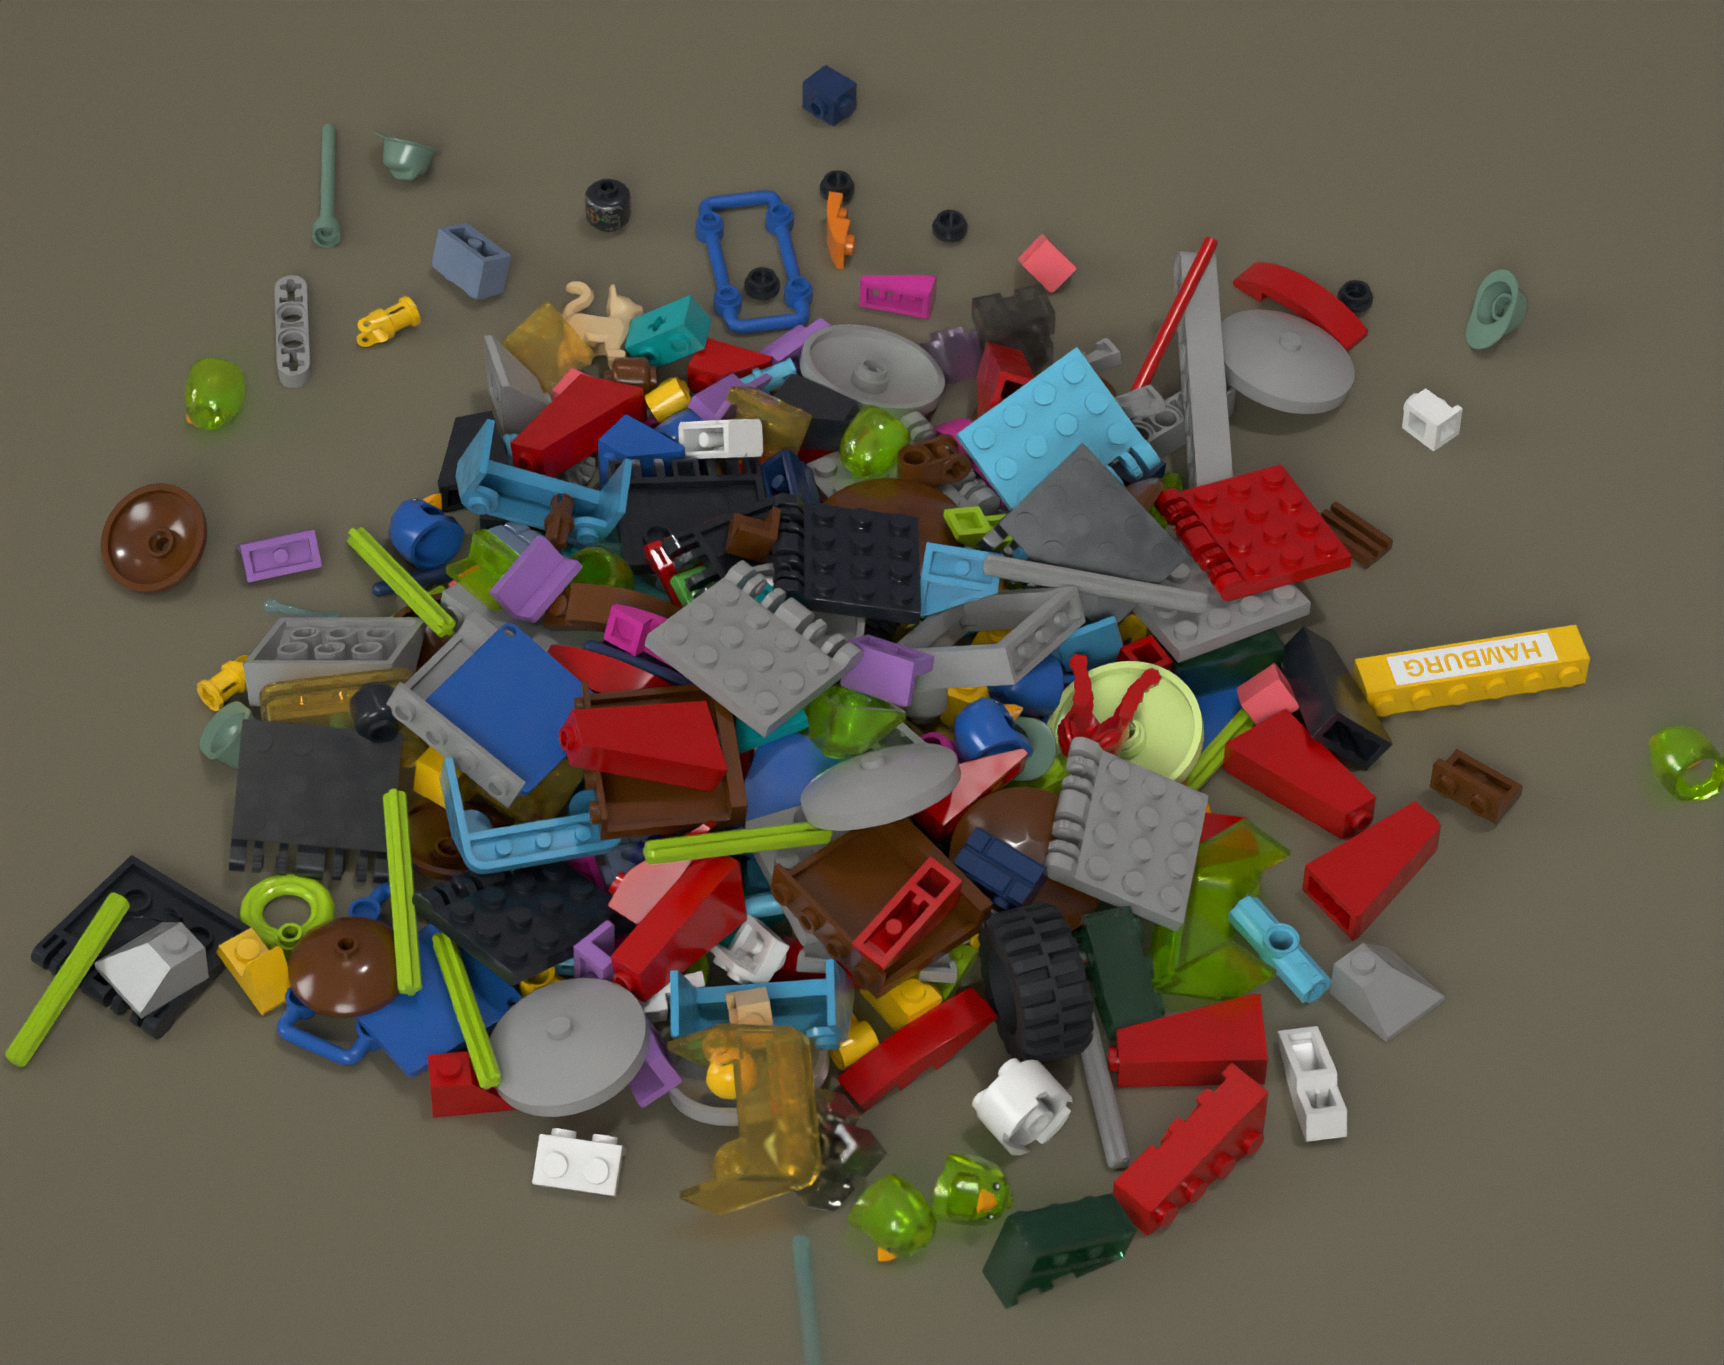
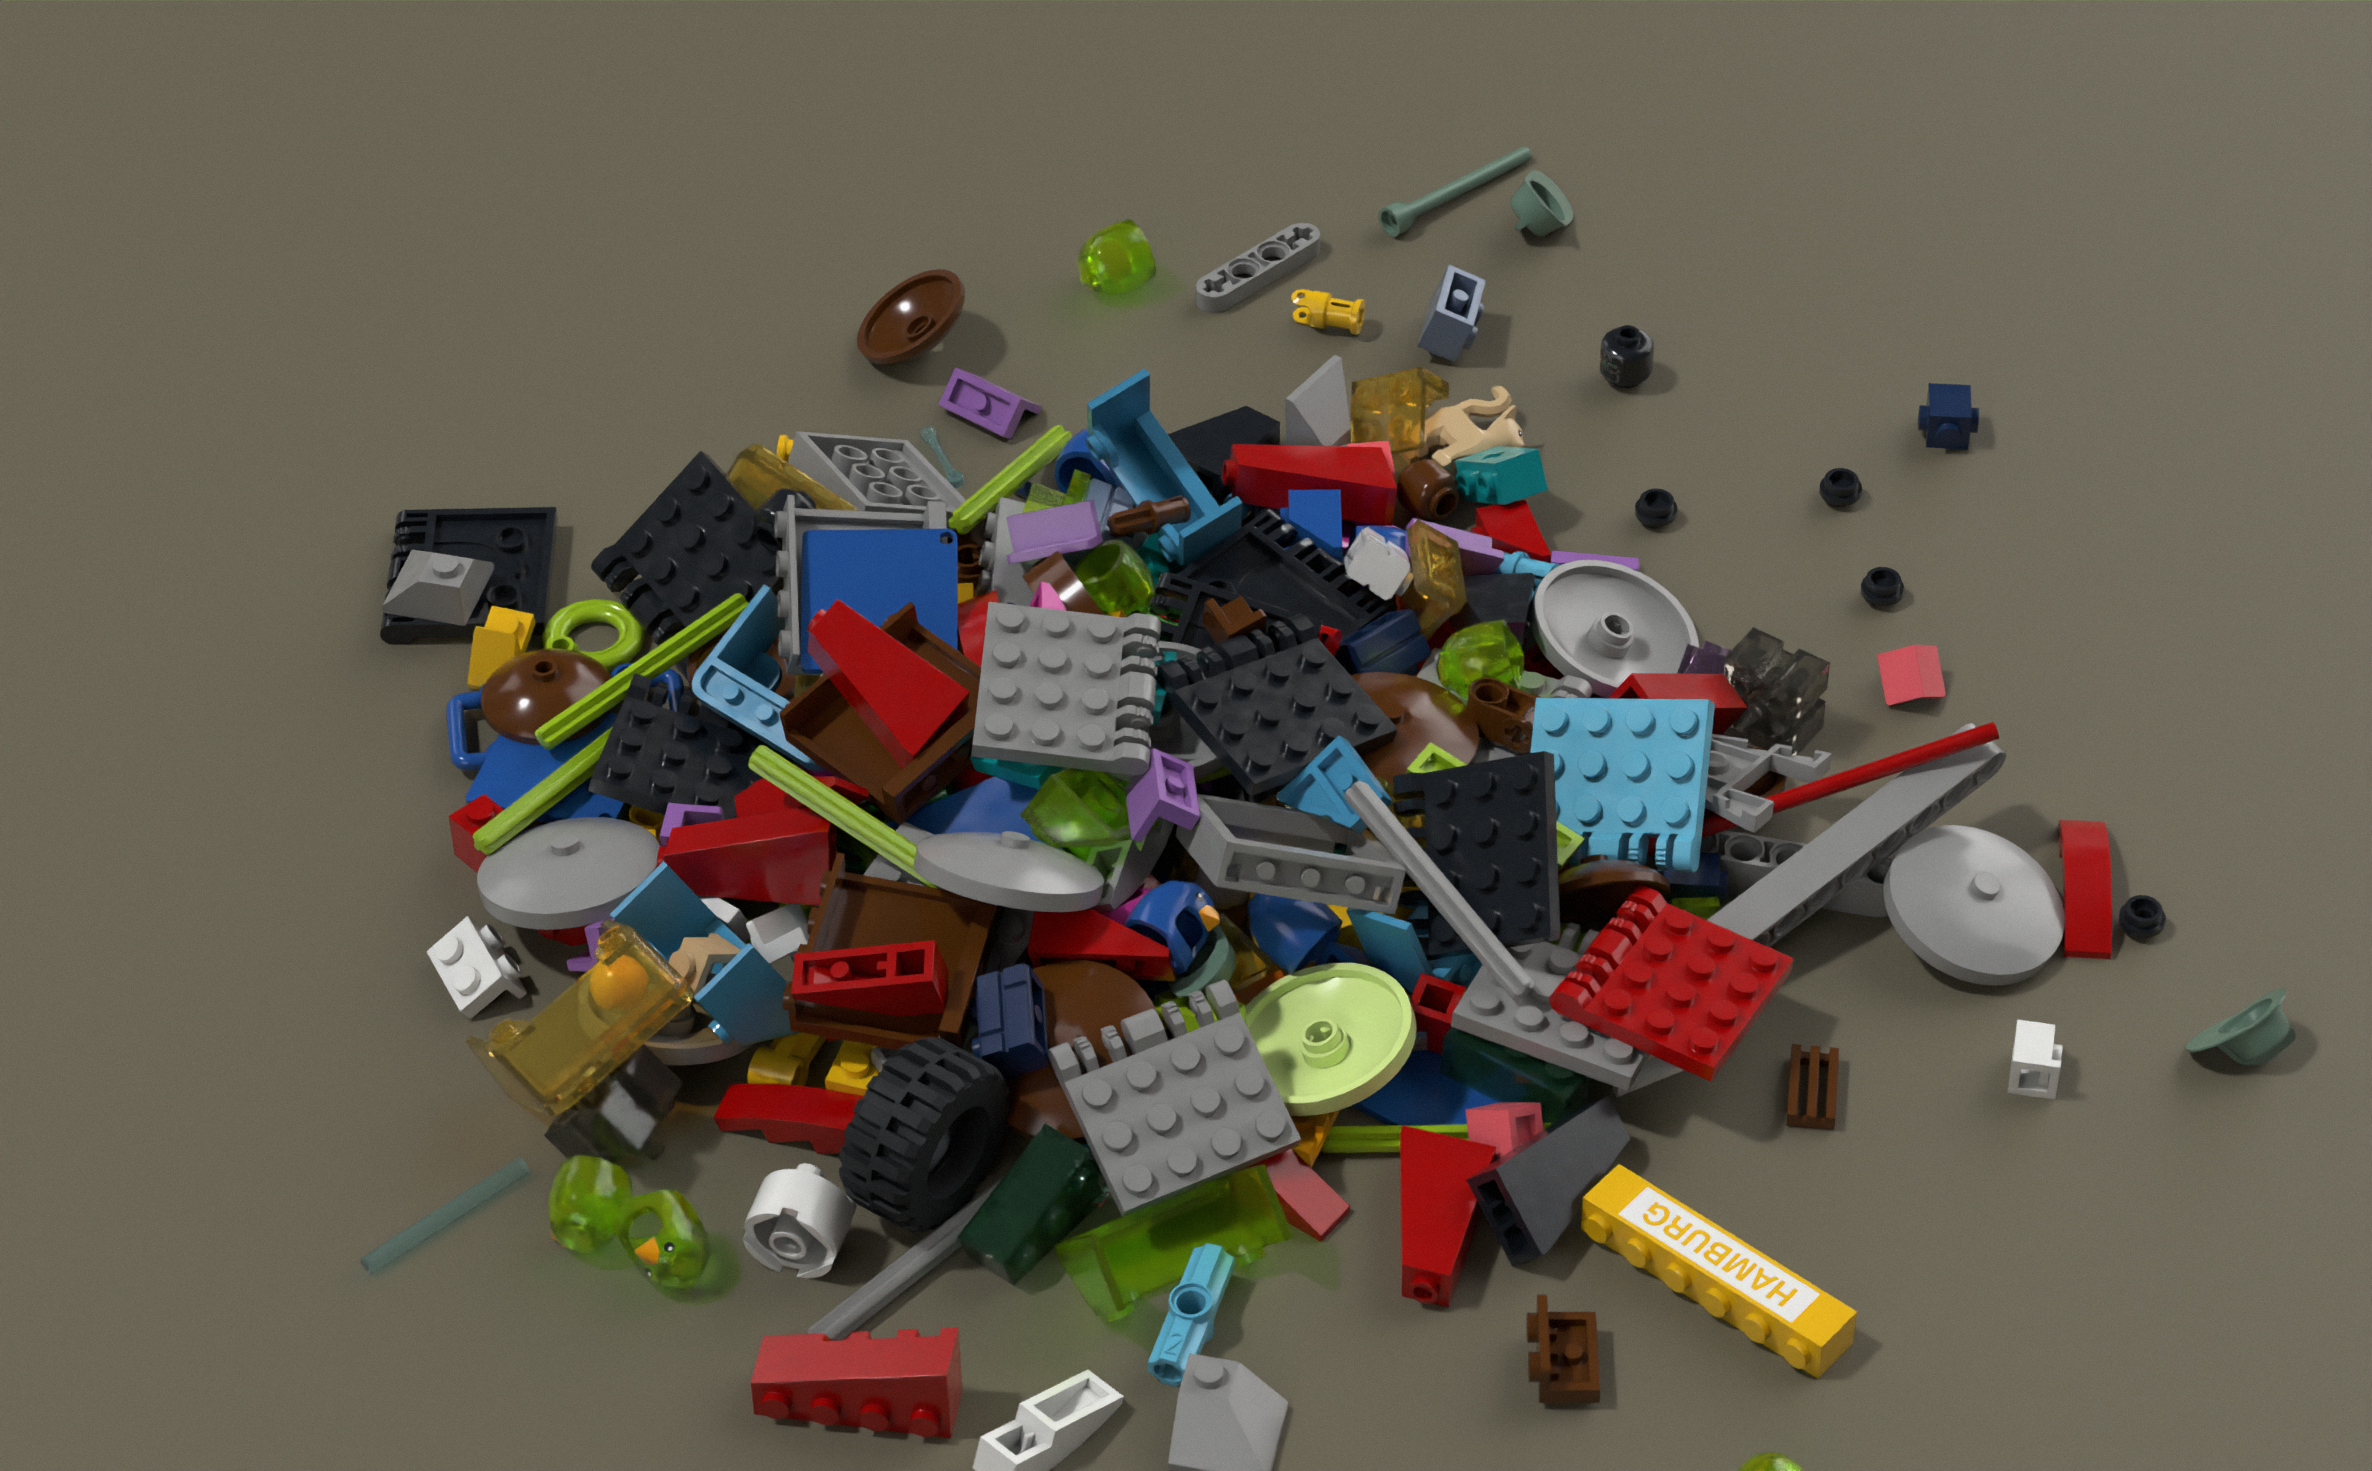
camera: 55 degrees right, 5 degrees down
lime axle [5,892,130,1068] -> none
yellow piece [645,377,691,424] -> none
blue bar [696,190,813,334] -> none
orange slope [827,192,856,270] -> none
dark pink slope [860,275,937,319] -> none
clear green wedge [982,1193,1137,1309] -> none
red hair [1057,654,1161,759] -> none
red slope [1108,994,1268,1088] -> none
red slope [1302,801,1441,941] -> none

